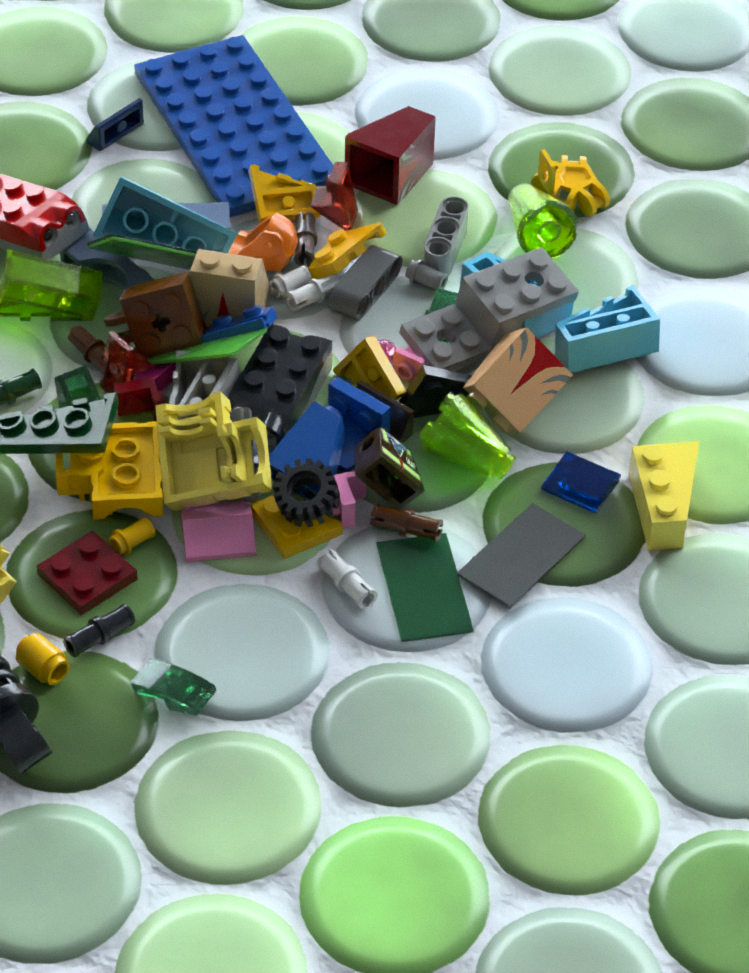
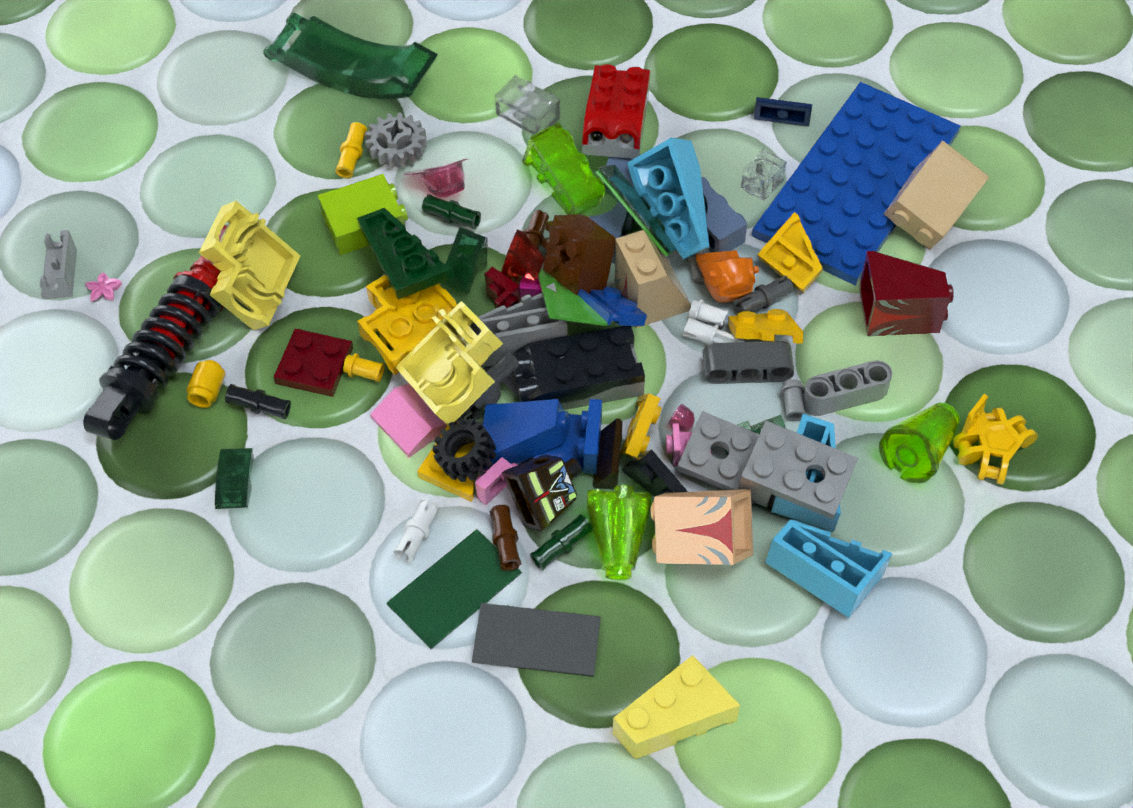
camera: 60 degrees right, 10 degrees up
clear red slope [310,162,358,231] -> none
clear blue piece [541,451,621,514] -> none
none -> dark green pin [530,514,594,571]
none -> clear brick [741,148,787,201]
none -> tan slope [884,141,989,250]

